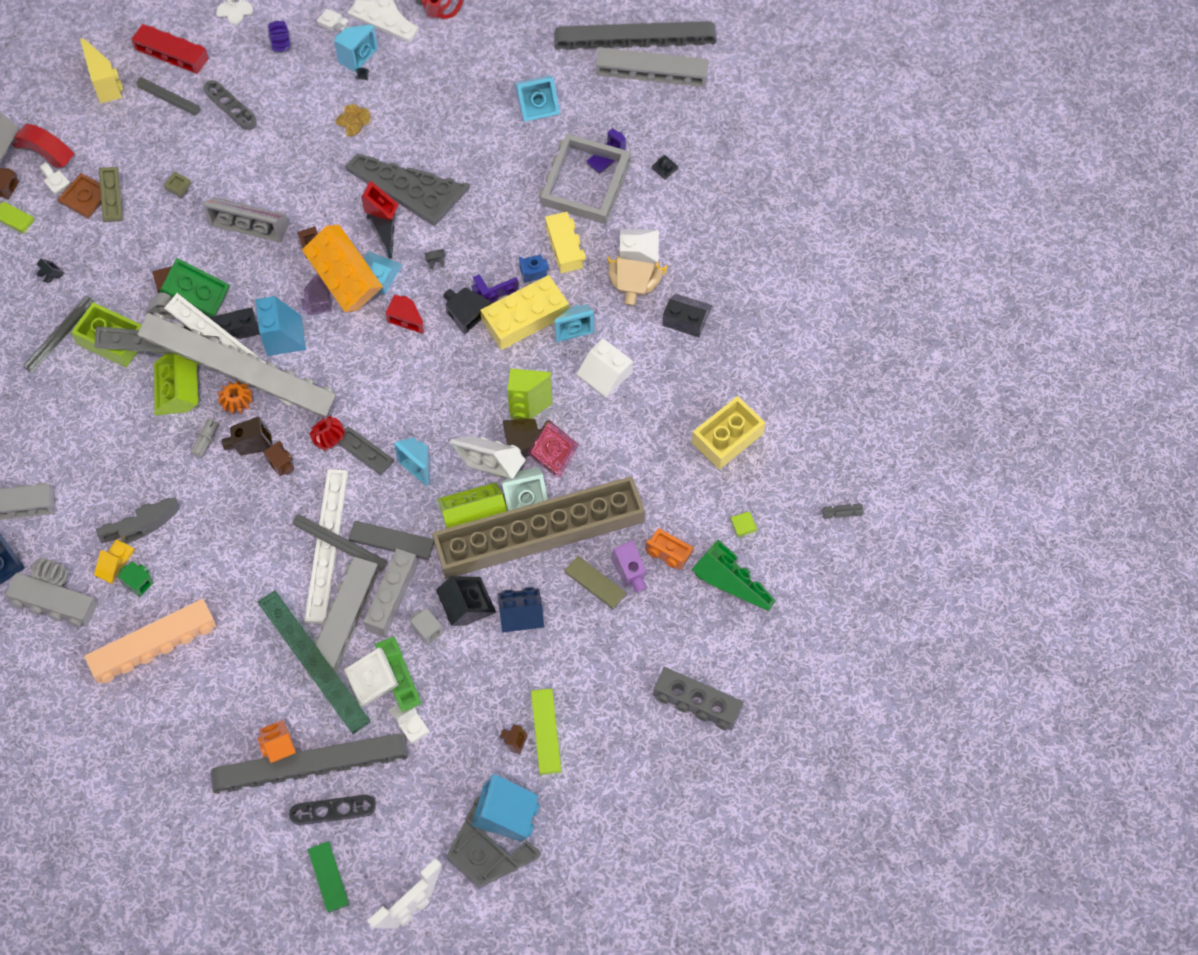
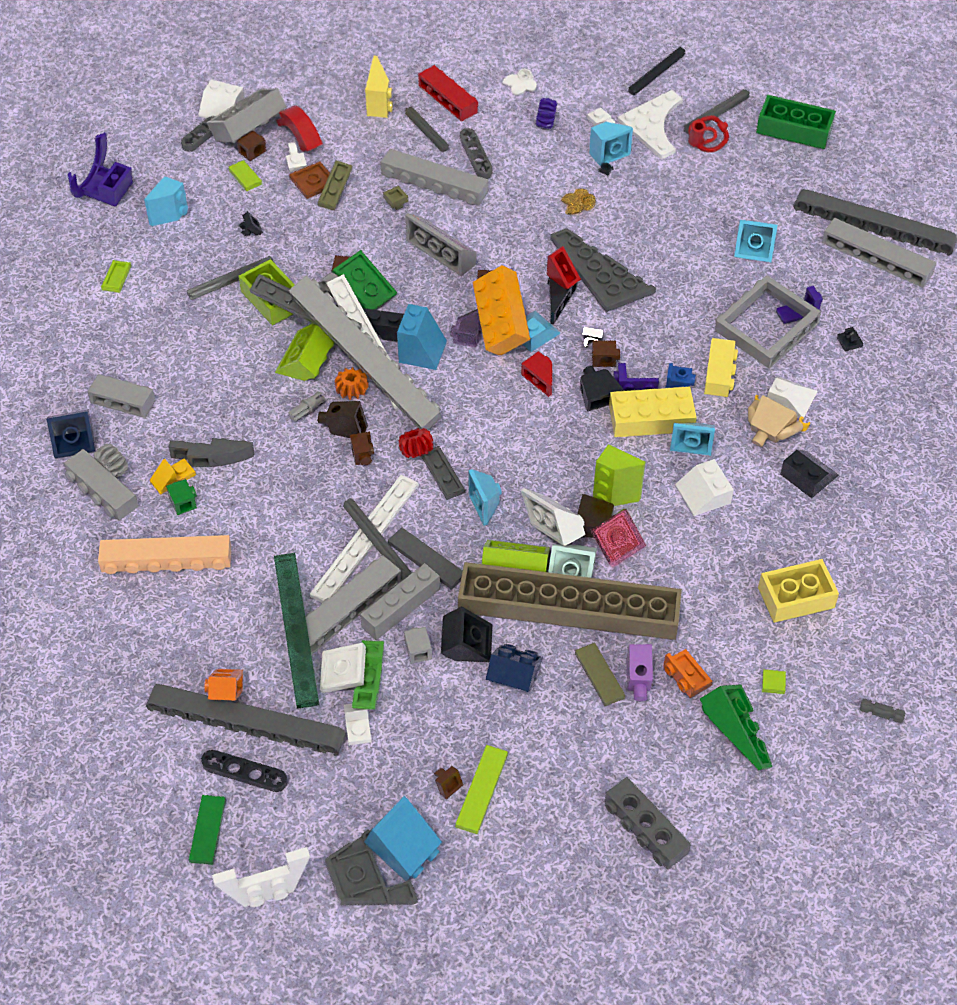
camera: 25 degrees right, 10 degrees down
none -> light grey brick [381,149,488,205]
none -> reddish brown brick [592,340,620,367]

